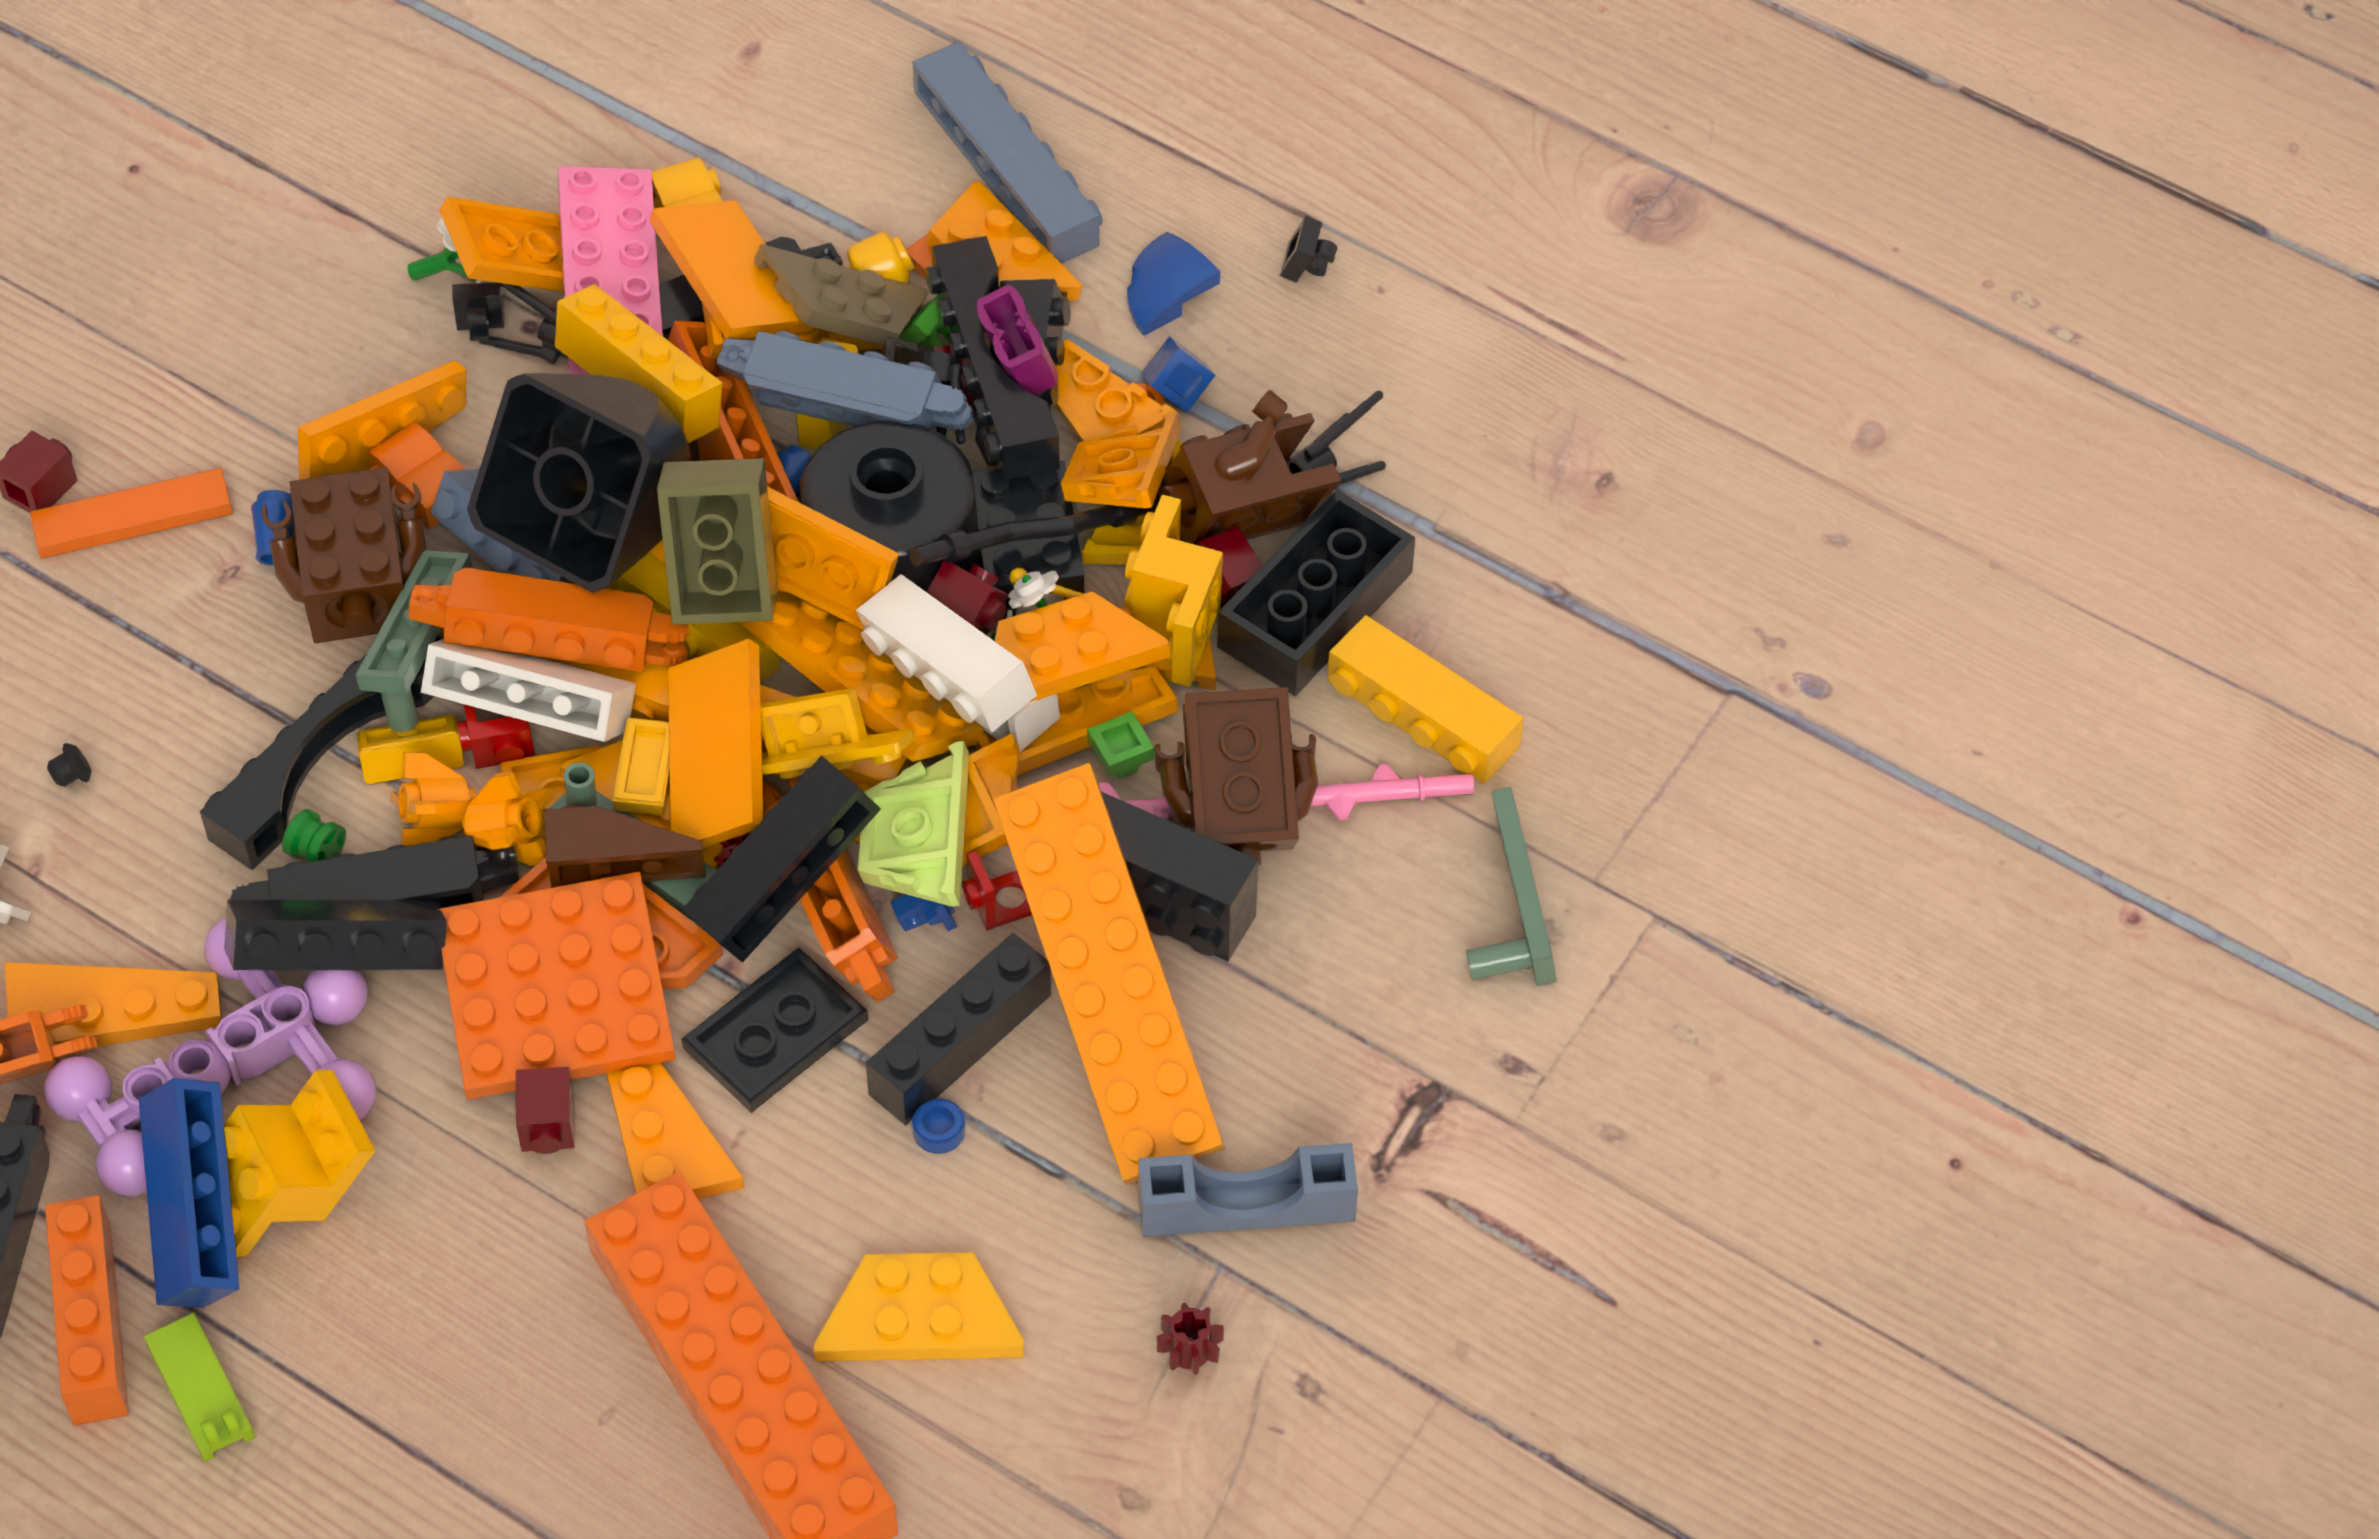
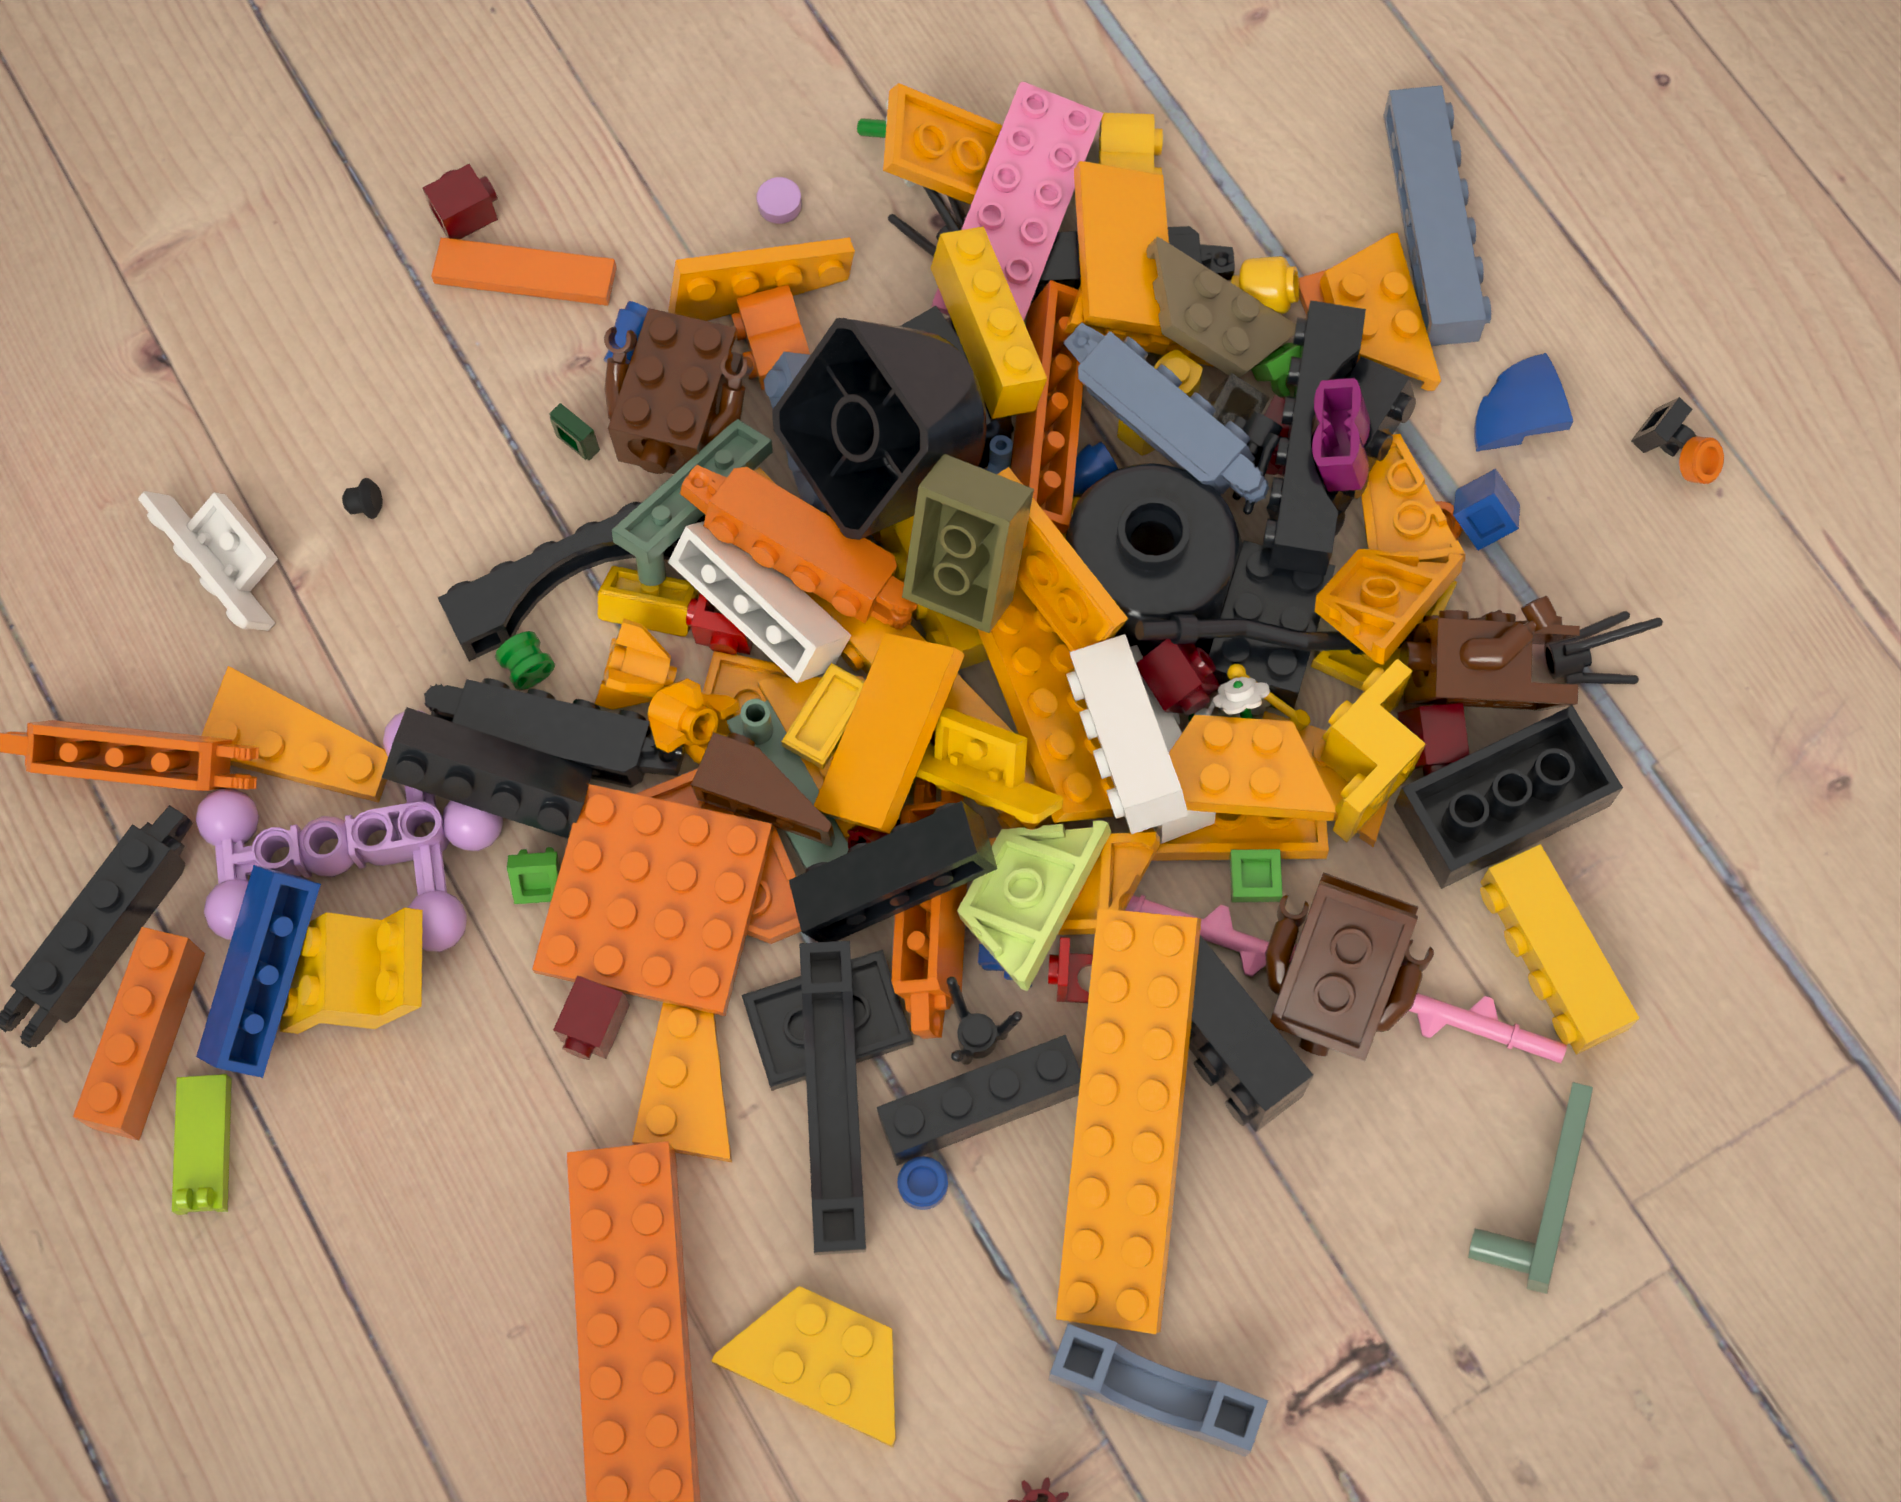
camera: 30 degrees right, 15 degrees up
black tile [452,282,504,341] -> none
none -> bright green tile [507,847,560,904]
none -> dark green tile [549,403,600,461]
none -> lavender tile [757,177,802,224]
none -> black arch [799,941,866,1255]
none -> black plant [946,976,1022,1065]
none -> orange tile [1679,436,1724,484]

